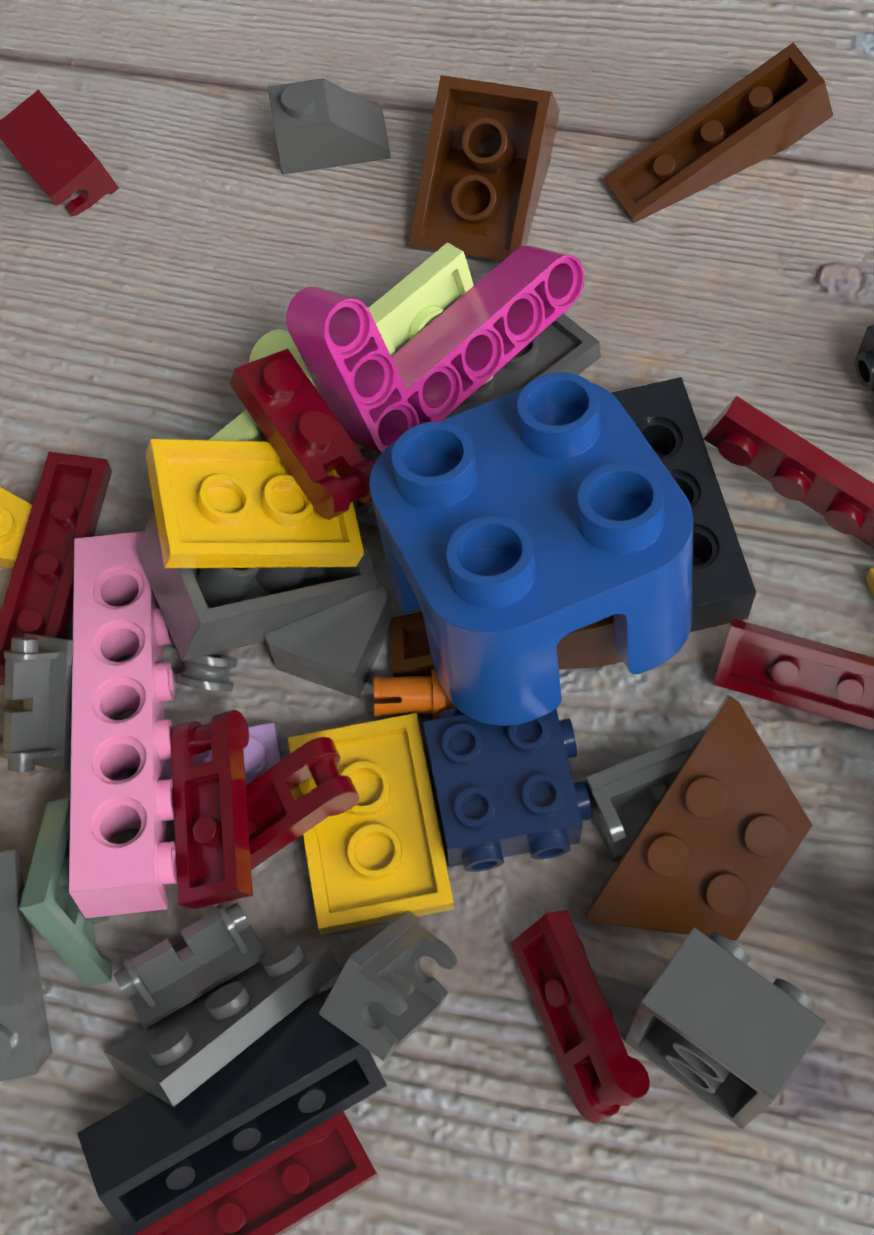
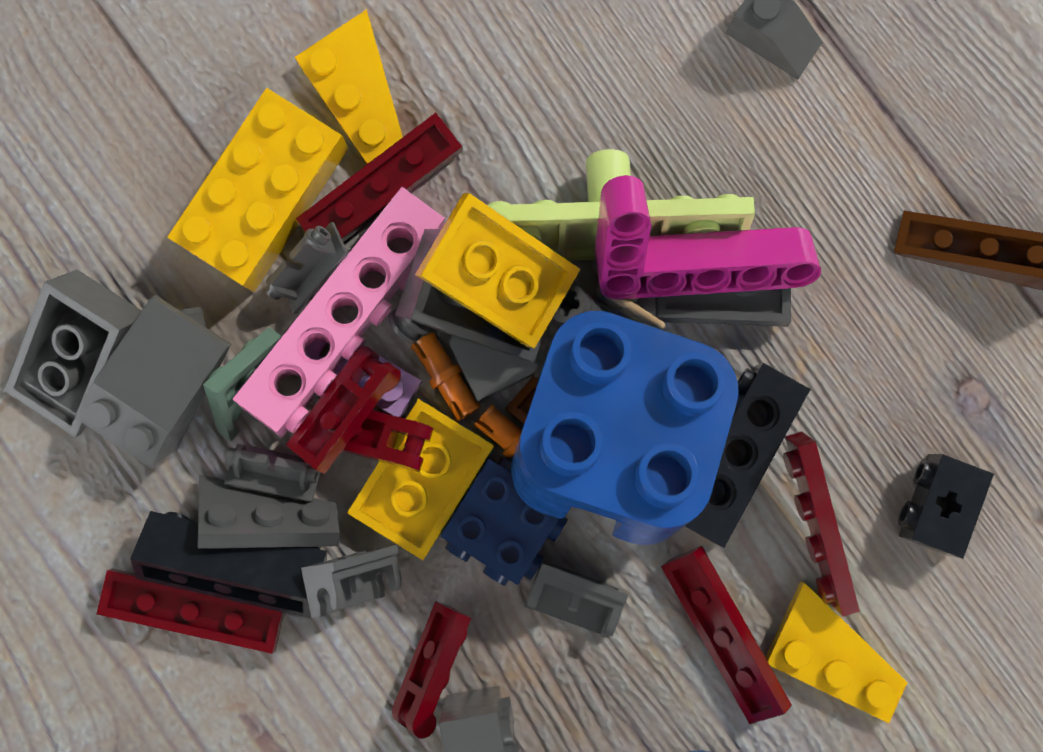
camera: 35 degrees right, 20 degrees up
dark red plate [229,348,375,520] -> none
reddish brown slope [408,75,560,262] -> none
reddish brown wing [585,695,813,941] -> none
none -> orange pin [411,332,481,422]

